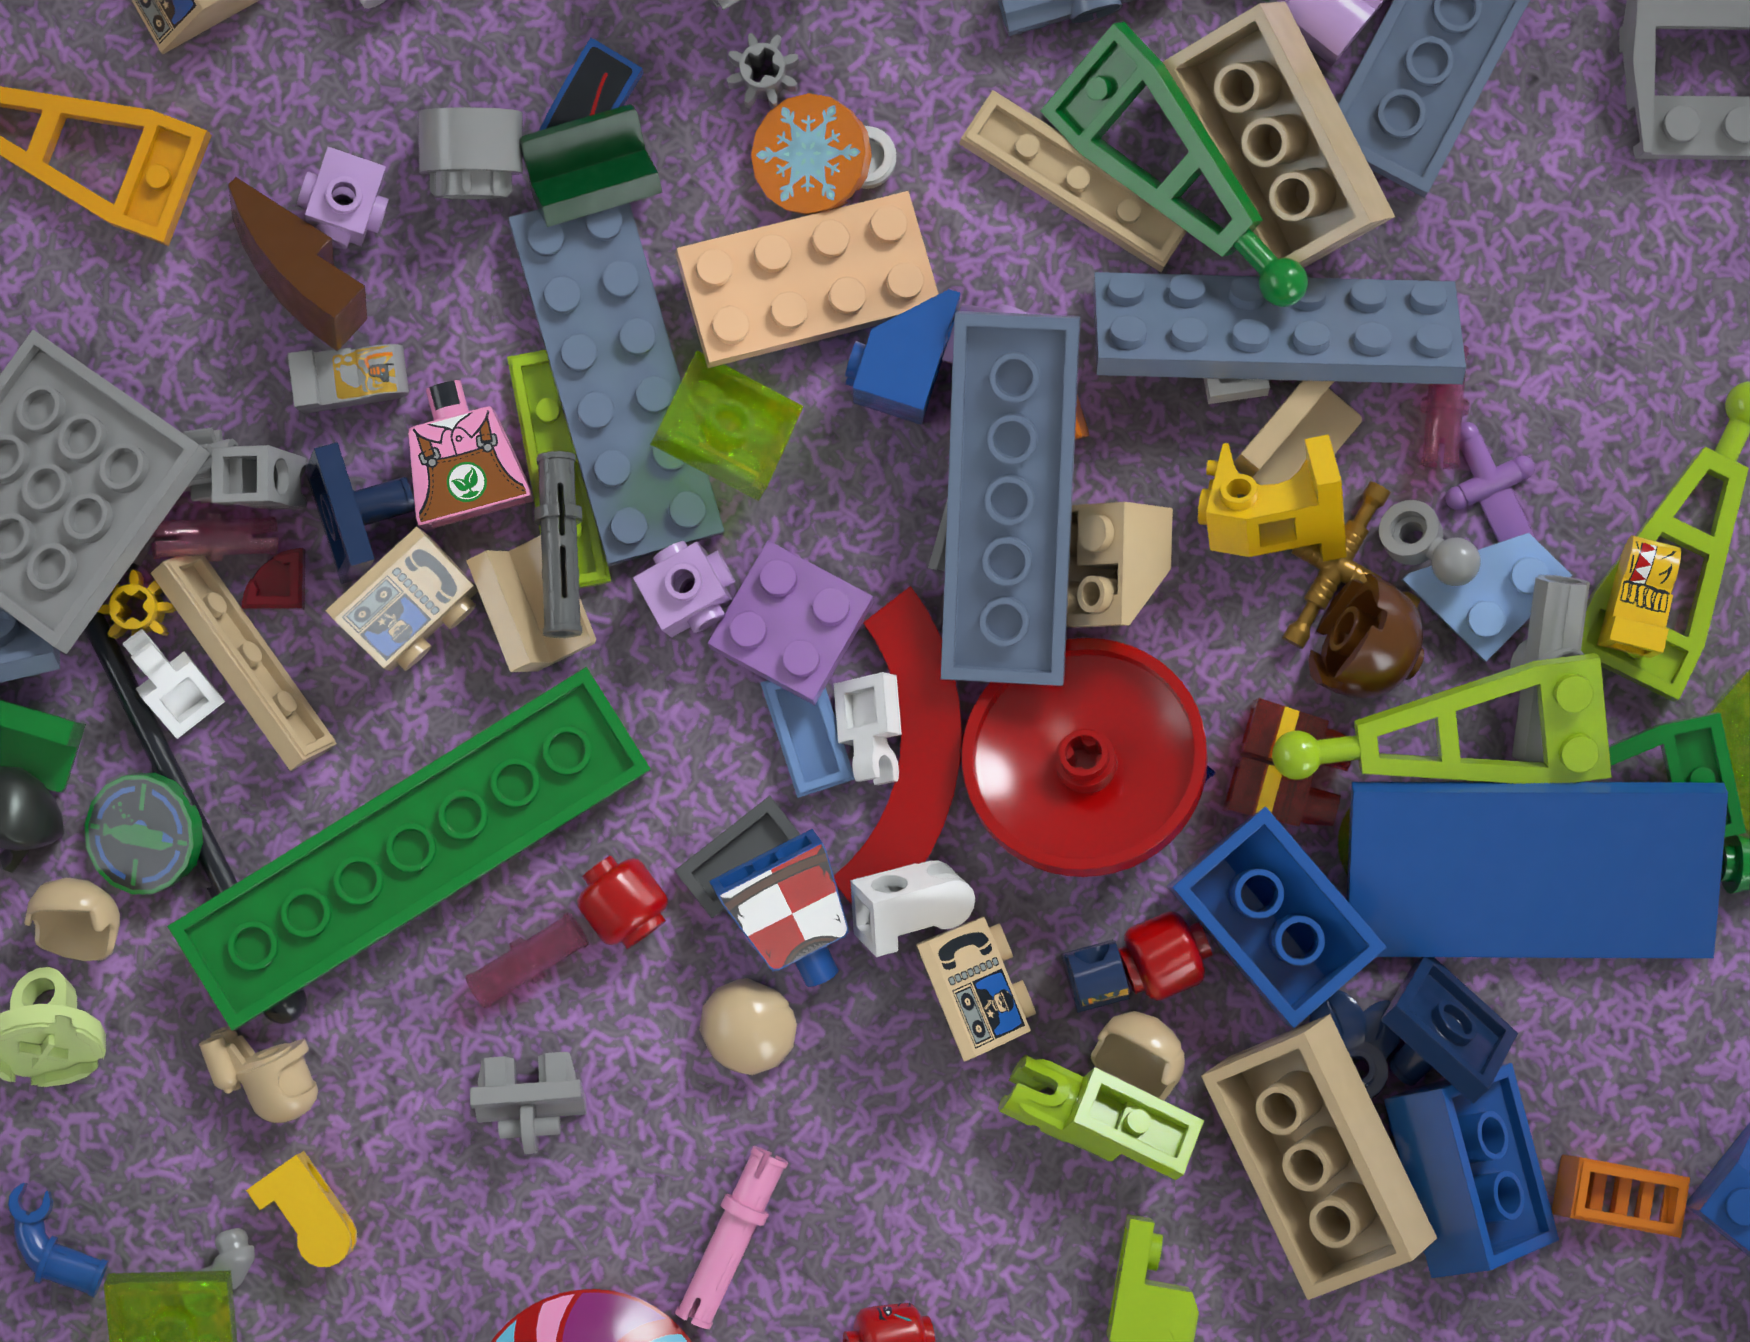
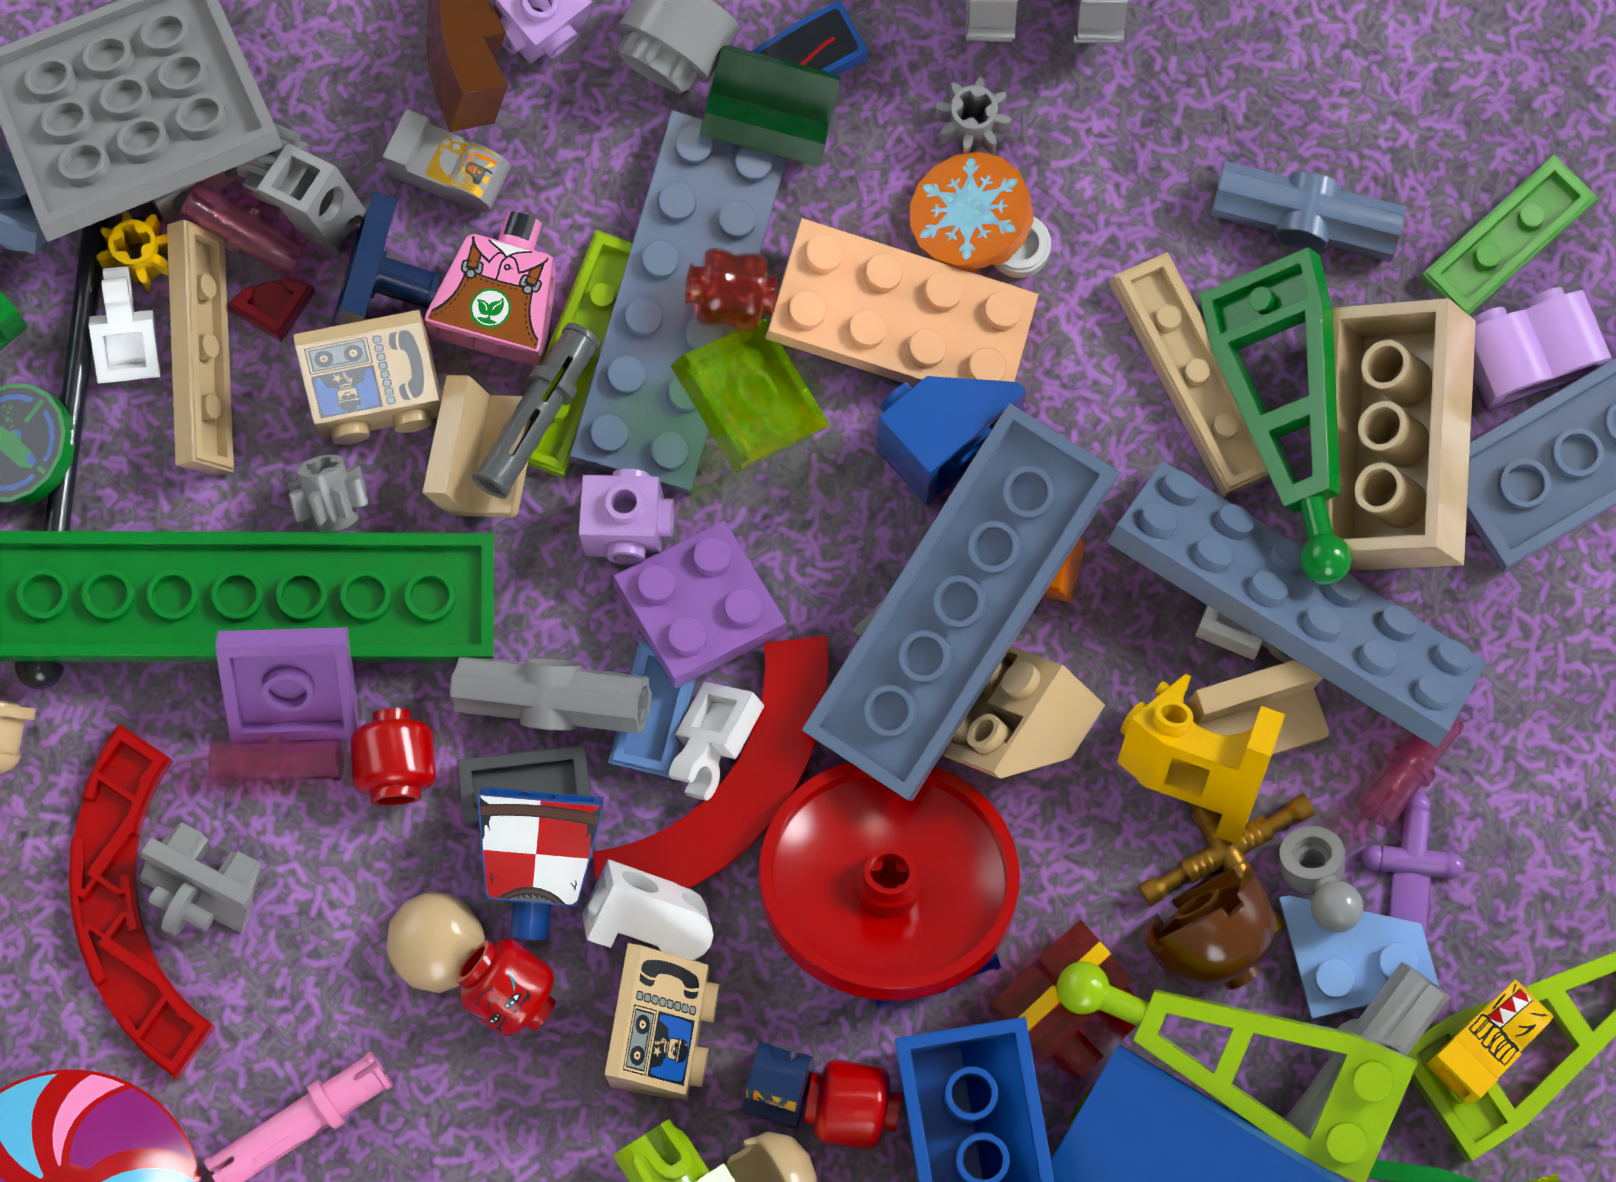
camera: 30 degrees right, 10 degrees down
none -> red tile [69,723,215,1081]
none -> medium lavender plate [215,627,359,742]
none -> light grey gear [288,455,368,532]
none -> light grey piece [450,657,652,733]
none -> red head [456,939,556,1036]
none -> clear red piece [684,248,778,331]

